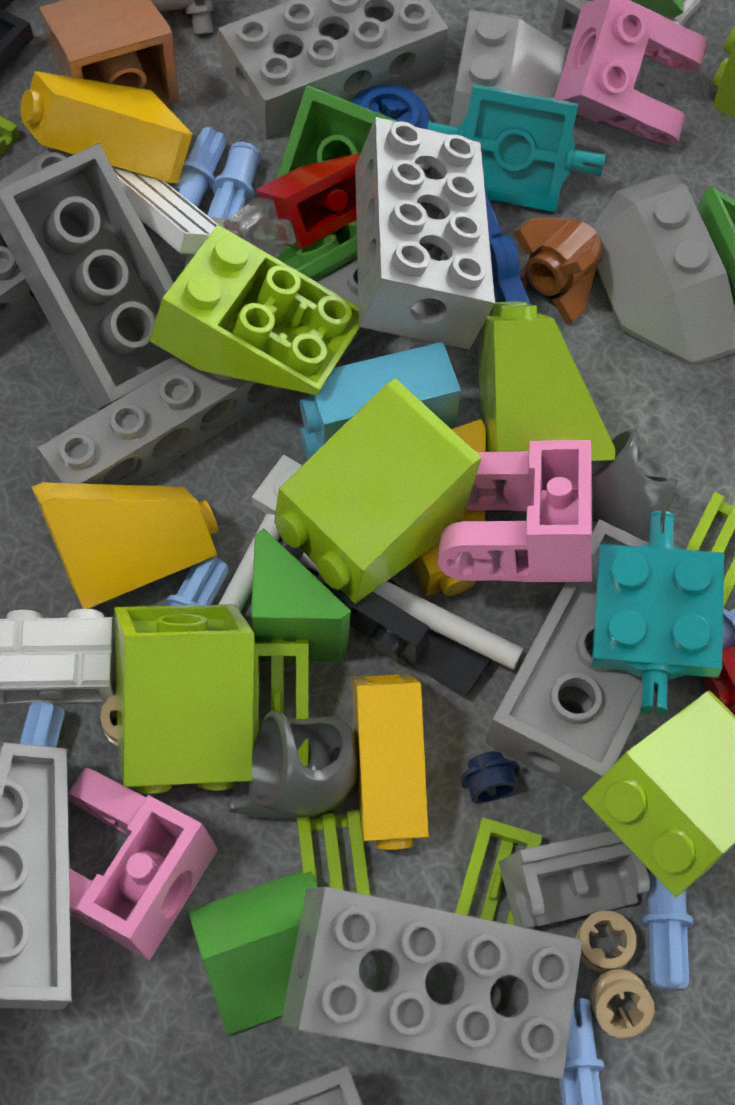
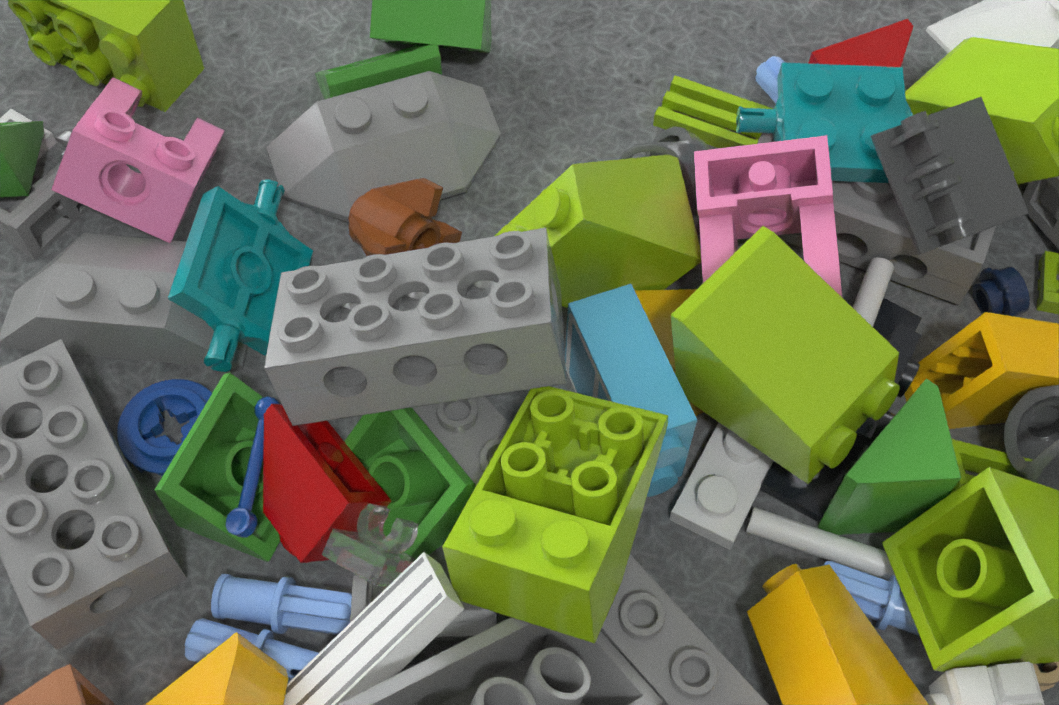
camera: 90 degrees left, 5 degrees down
none -> blue hinge [226,396,280,538]
none -> dark grey hinge [871,97,1029,255]

